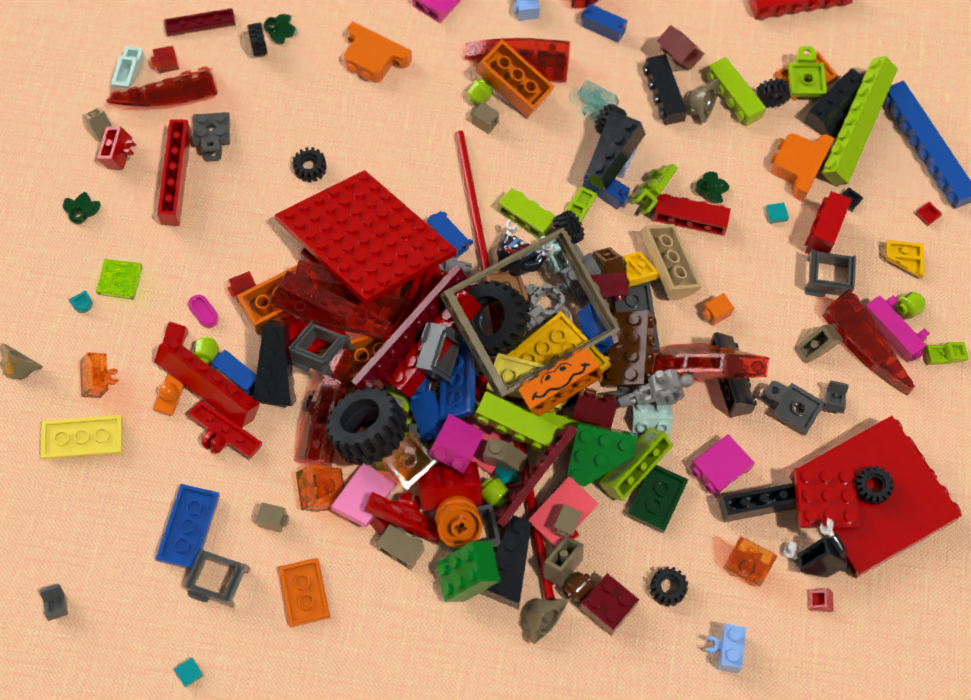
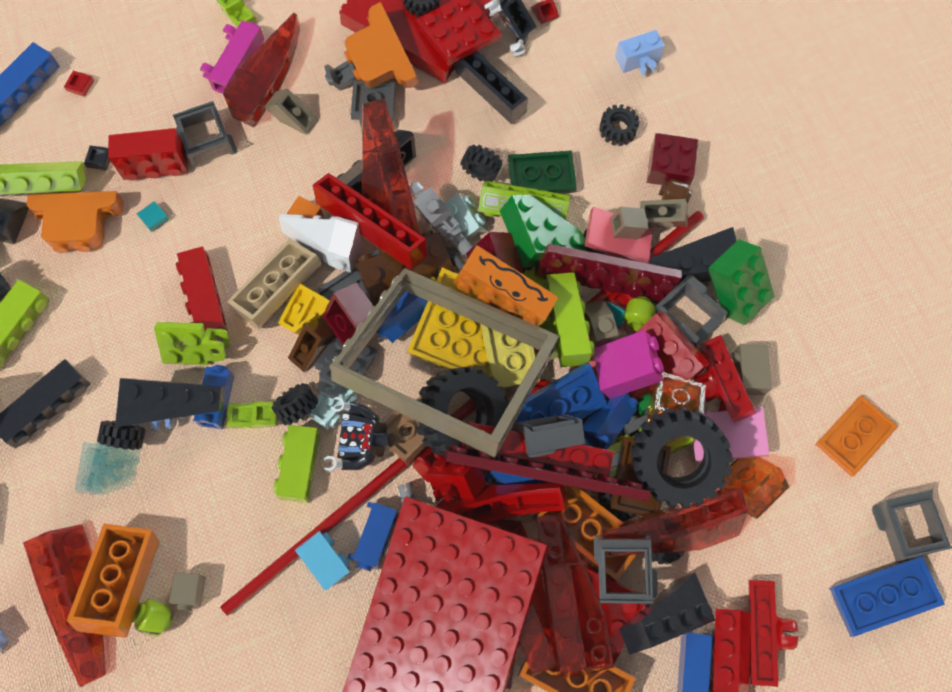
camera: 120 degrees left, 5 degrees up
dark tan brick [256,502,289,533] -> none
orange wheel [435,496,483,548] -> none
dark tan hat [523,598,568,644] -> none
light grey piece [524,283,570,334] -> none
dark tan hat [688,79,720,123] -> none
dark pink panel [690,434,755,497] -> none
dark green plate [695,171,730,203] -> none
clear orange slope [723,536,778,587] -> none
yellow wing [885,240,924,278] -> none
lime head [897,292,926,319] -> none
none -> white wedge [279,214,363,272]
none -> medium azure brick [295,530,350,591]
none -> red brick [312,173,428,271]
none -> orange brick [344,2,419,88]
none -> black tyre [460,144,502,182]

